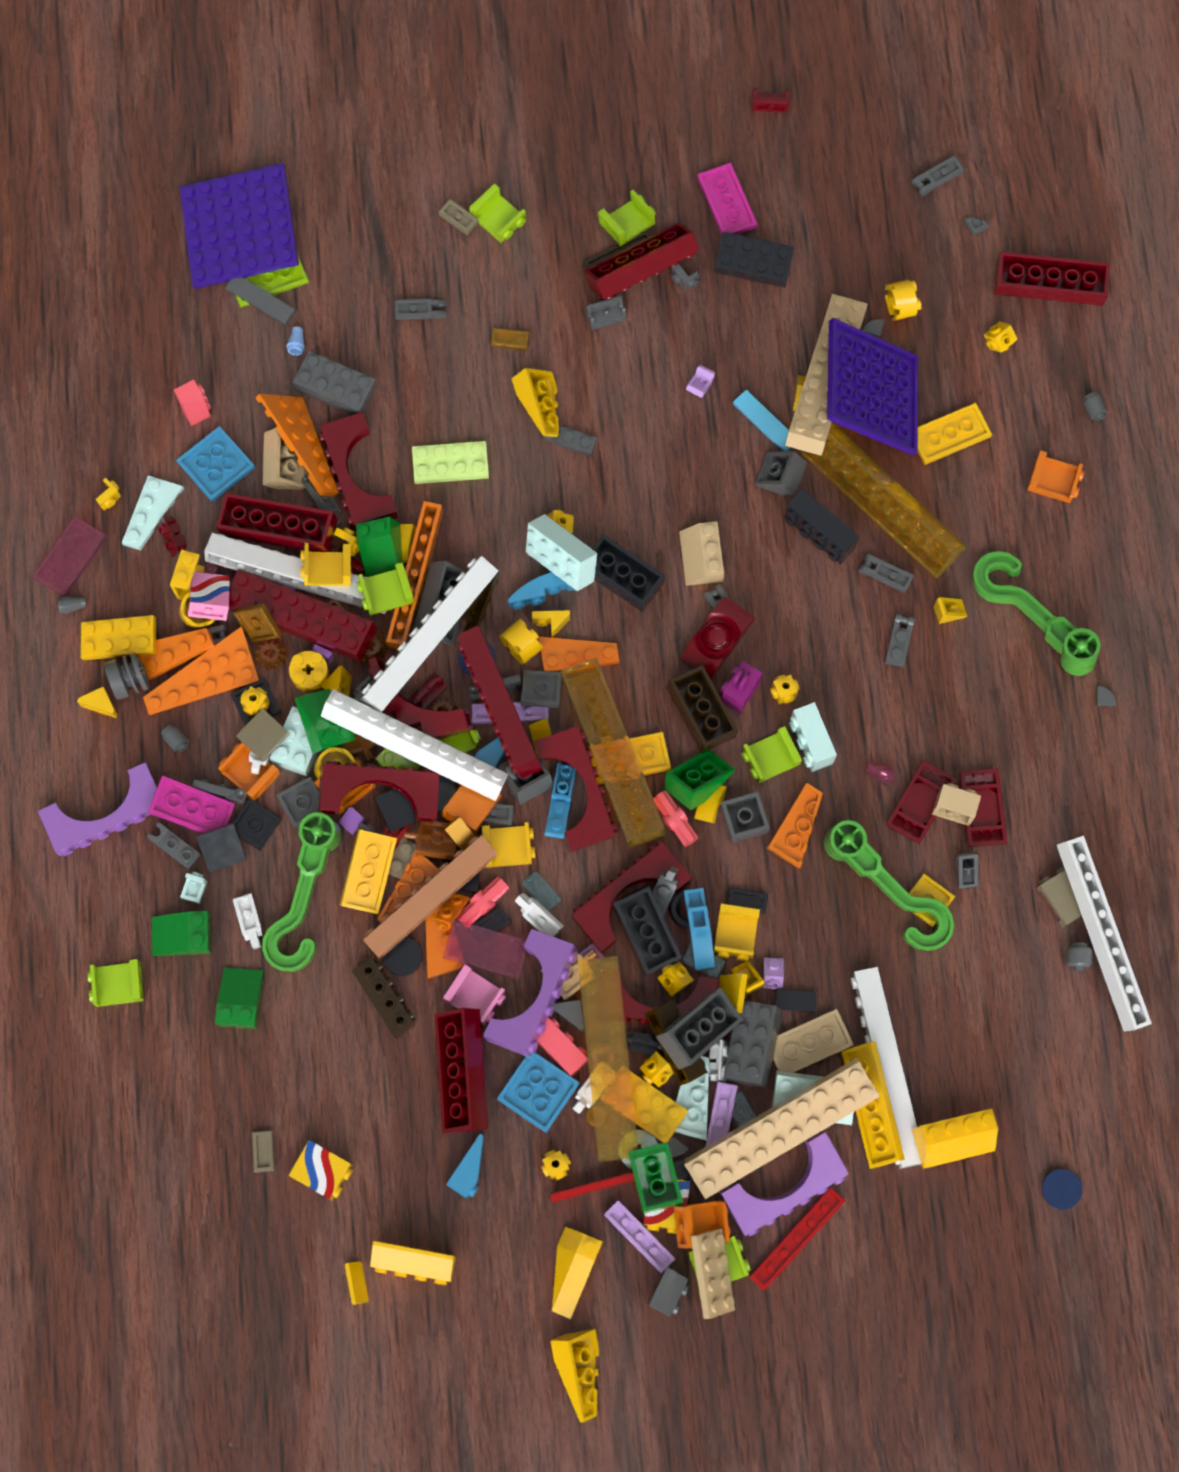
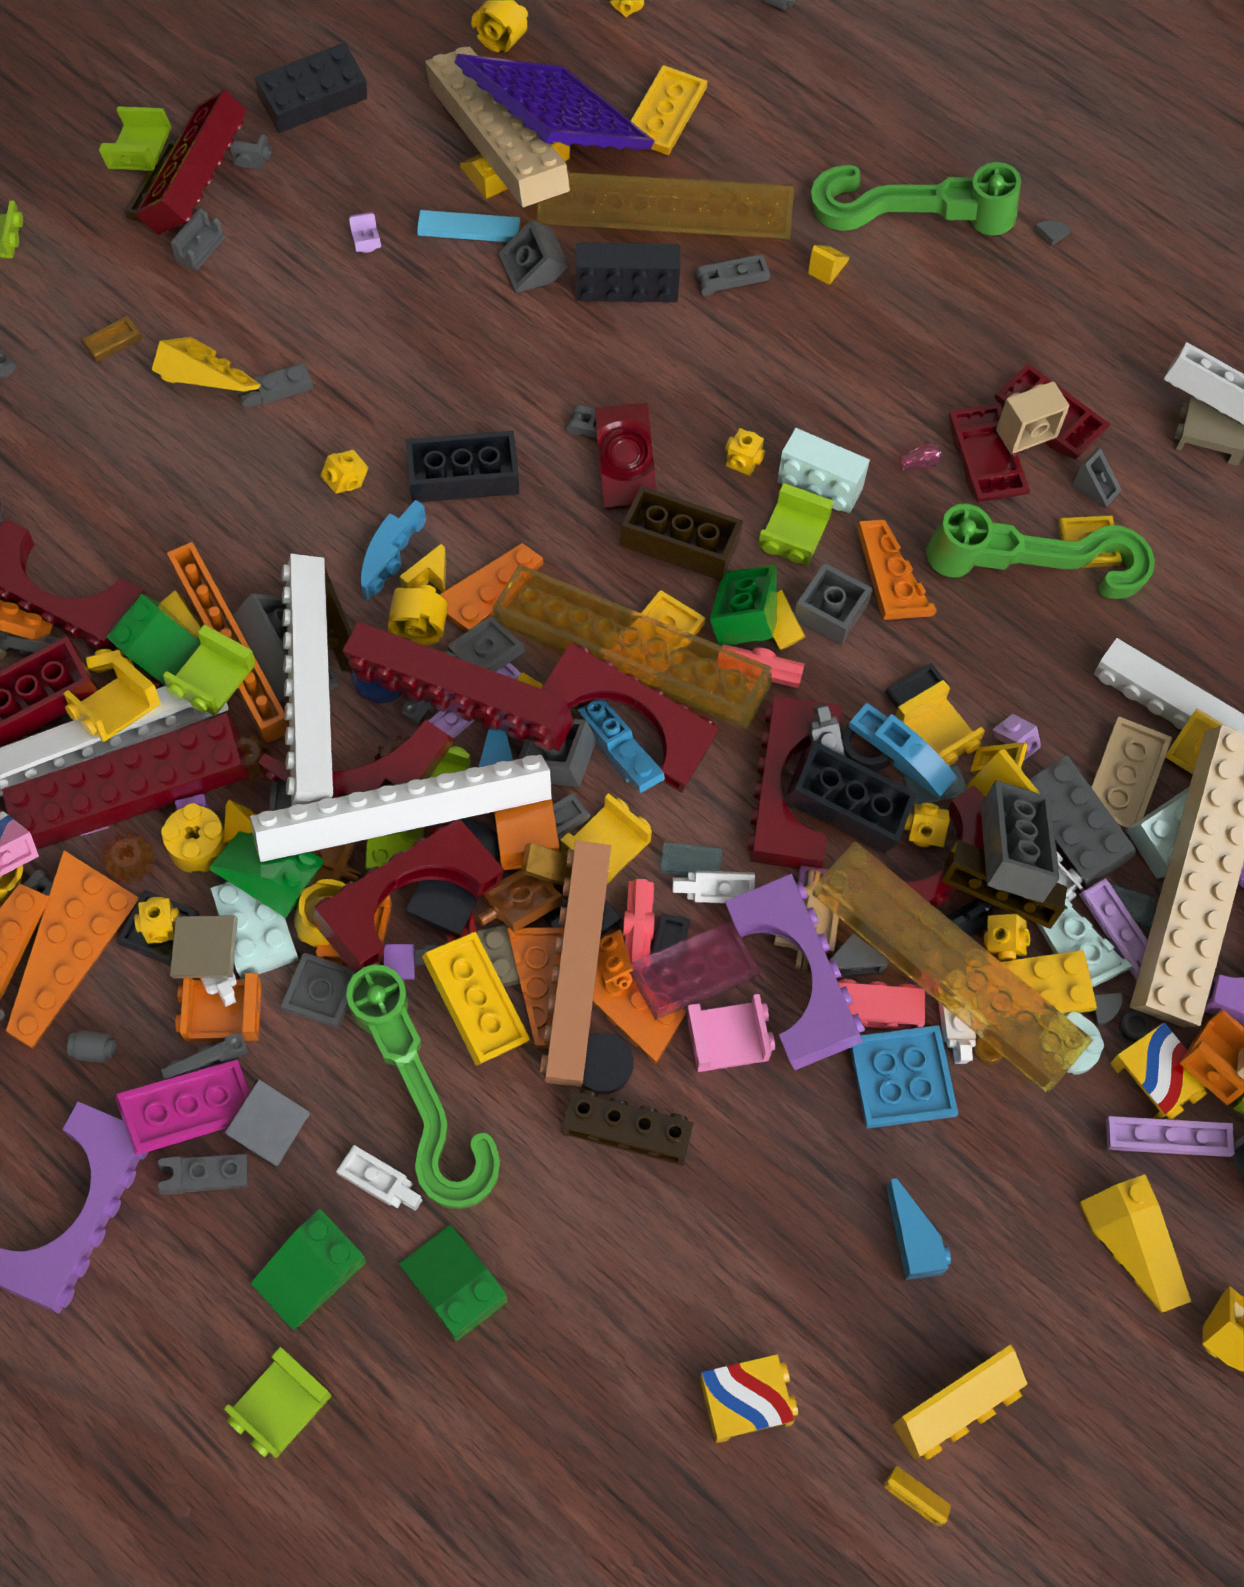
camera: 45 degrees left, 10 degrees down
light aqua bracket [180,872,207,904] -> none
black tile [232,798,282,851] -> none
pearl gold tile [233,603,283,643] -> none
dark tan tile [252,1130,275,1173] -> none
dark red hinge [408,673,448,709] -> none
yellowish green plate [412,441,489,484] -> none
dark red brick [434,1008,488,1134] -> none
light aqua brick [526,514,597,591] -> none
yellow brick [541,1149,571,1180] -> none
red tile [550,1172,635,1203] -> none
green slope [628,1142,683,1214] -> none
tan slope [679,521,724,586] -> none
dark pink plate [697,163,758,234] -> none
magenta brick [720,661,762,714] -> none
black tile [775,989,816,1013] -> none
dark grey plate [885,613,915,668] -> none
orange panel [1027,450,1085,503] -> none

